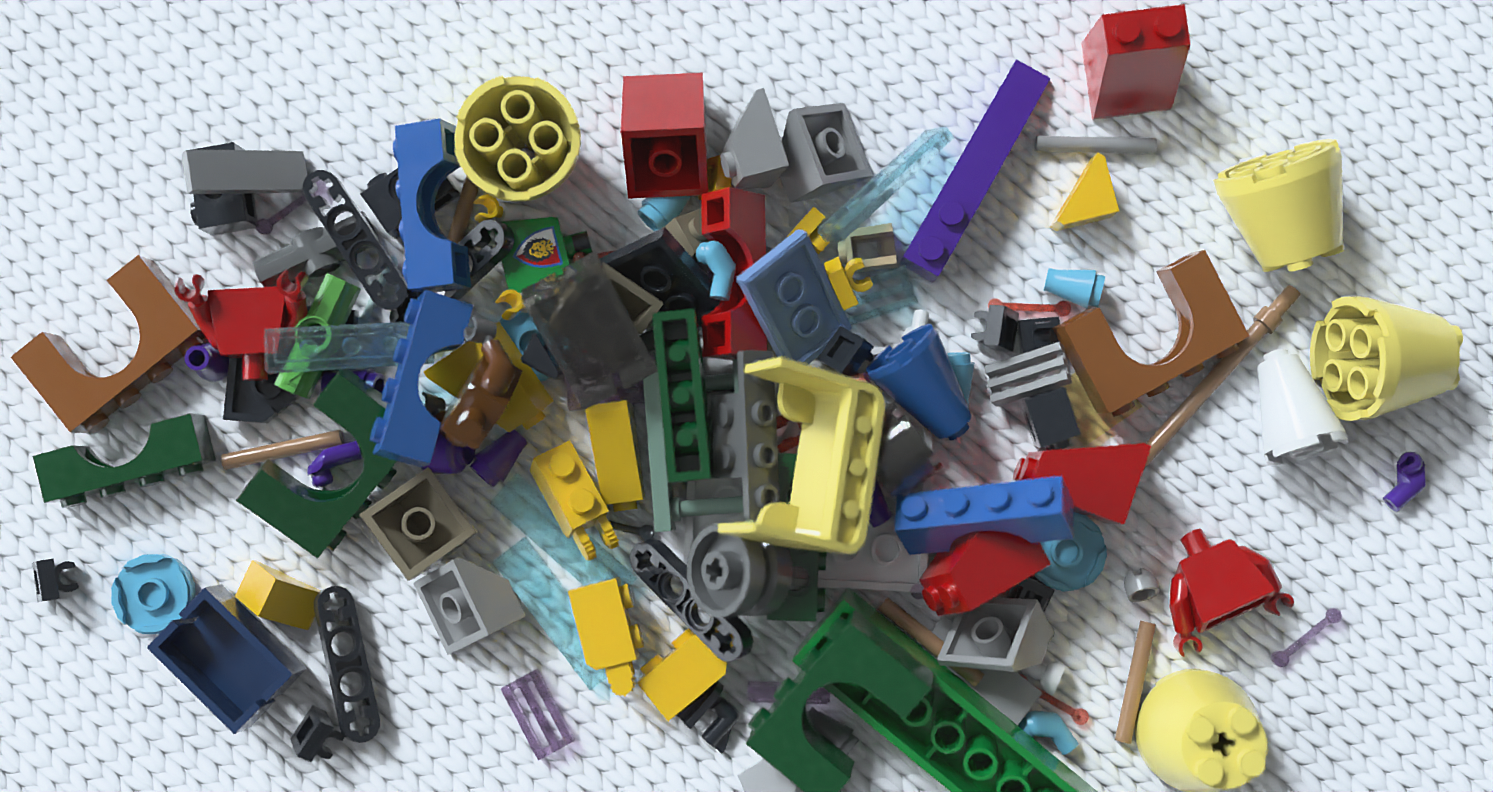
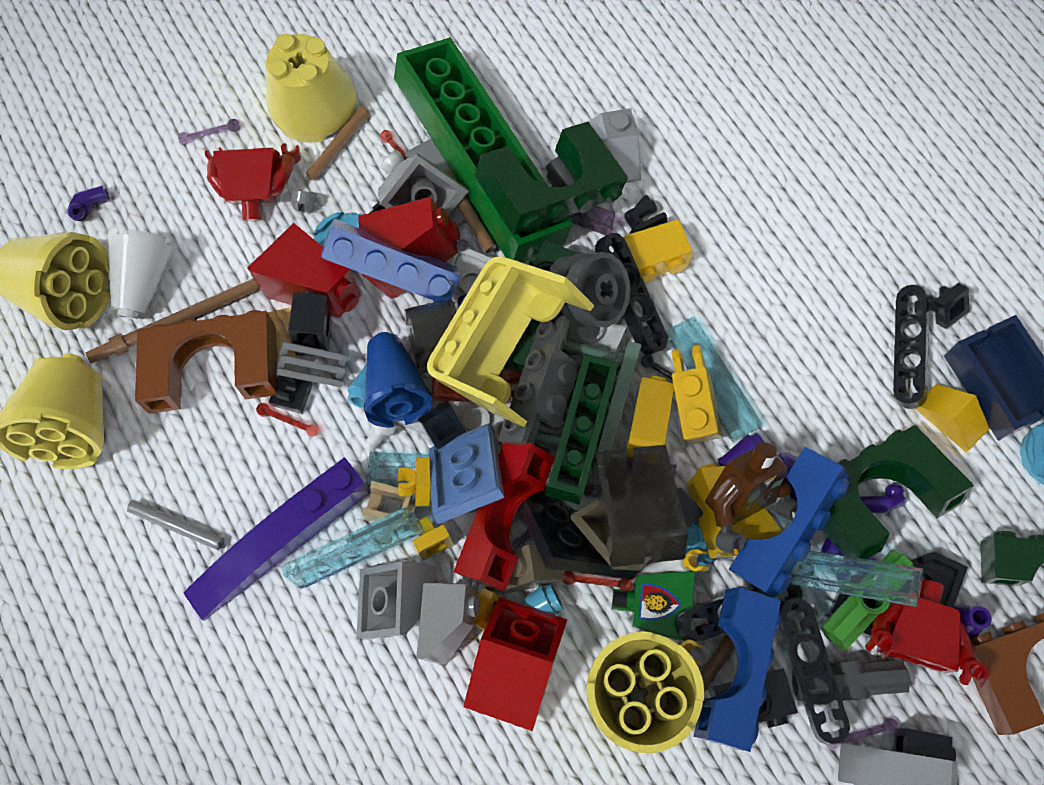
camera: 160 degrees left, 15 degrees down
medium nougat bar [221,430,344,470] -> none
dark tan slope [359,467,476,582] -> none
light grey slope [413,557,526,655] -> none
clear light blue tile [493,537,607,690] -> none
clear purple tile [500,668,575,761] -> none
yellow hinge [568,576,644,697] -> none
medium azure arm [696,240,736,301] -> none
tile [971,305,1020,352] -> none
medium azure arm [1018,710,1079,755] -> none
medium azure cone [1043,268,1106,309] -> none
yellow slope [1049,152,1119,231] -> none
red slope [1081,4,1191,120] -> none

